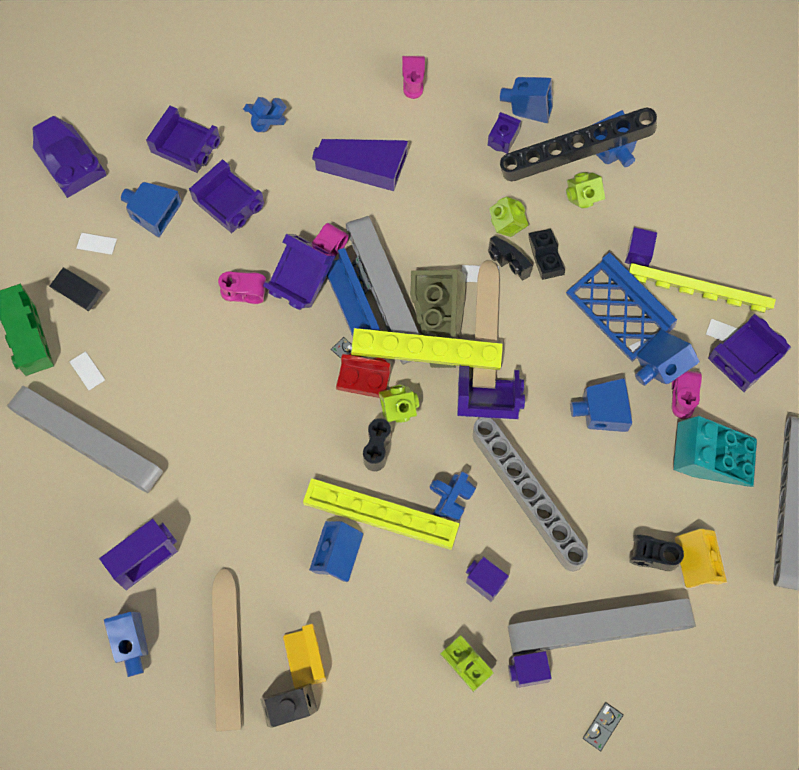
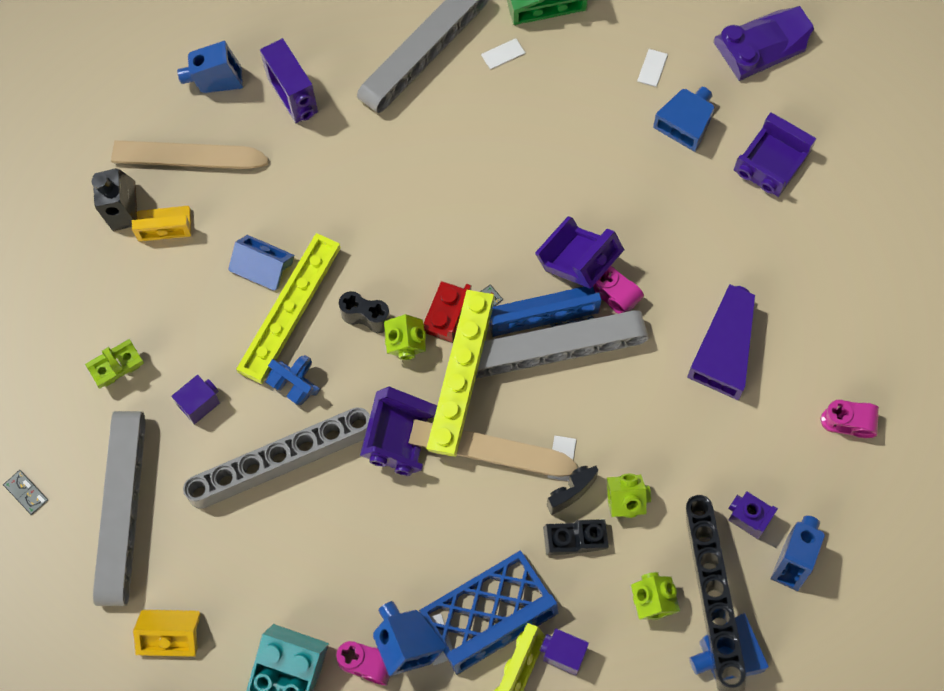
camera: 100 degrees right, 0 degrees up
black slope [49,267,103,312] -> none
dark purple panel [189,159,265,234] -> none
dark pink piece [218,271,266,304] -> none
blue hips [243,97,287,132] -> none
olive wedge [410,270,466,368] -> none
dark purple brick [508,651,552,688] -> none
blue torso [570,378,632,432] -> none
black piece [629,535,684,571] -> none

